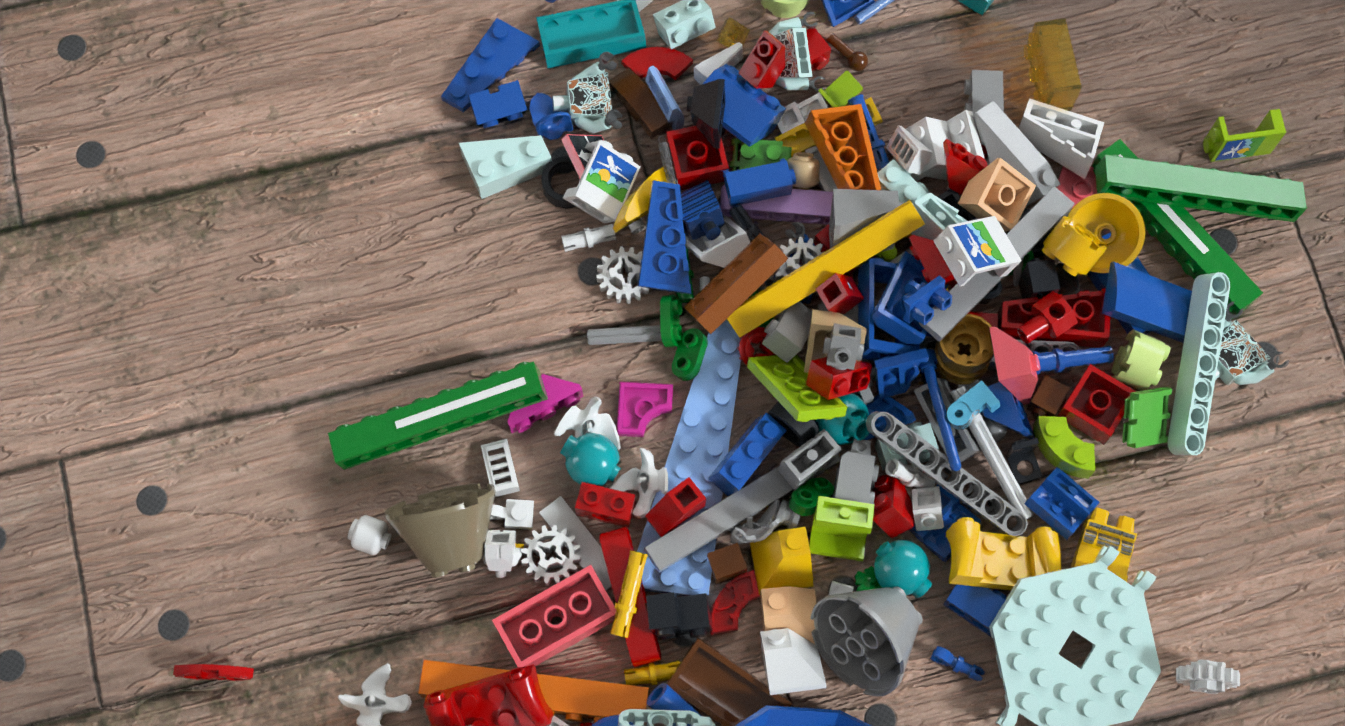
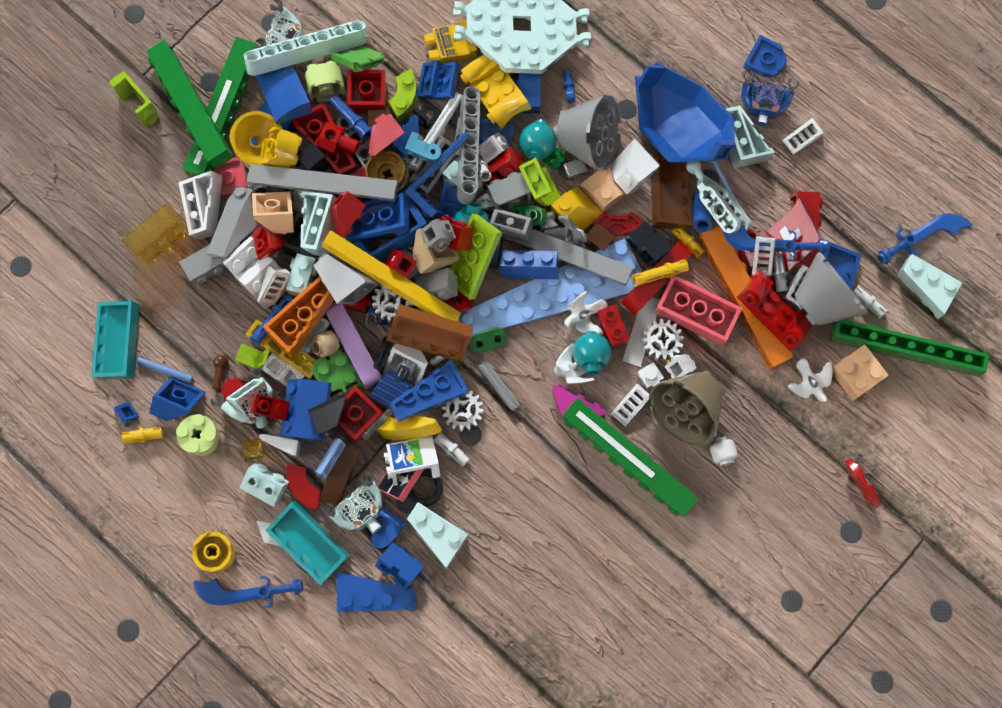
camera: 125 degrees left, 5 degrees up
dark pink tile [617,382,673,437] -> none
red slope [645,477,706,537] -> none
green plate [660,295,683,348] -> none
blue brick [723,158,796,207] -> none
blue hips [902,275,952,325] -> none
white panel [934,216,1022,287] -> none

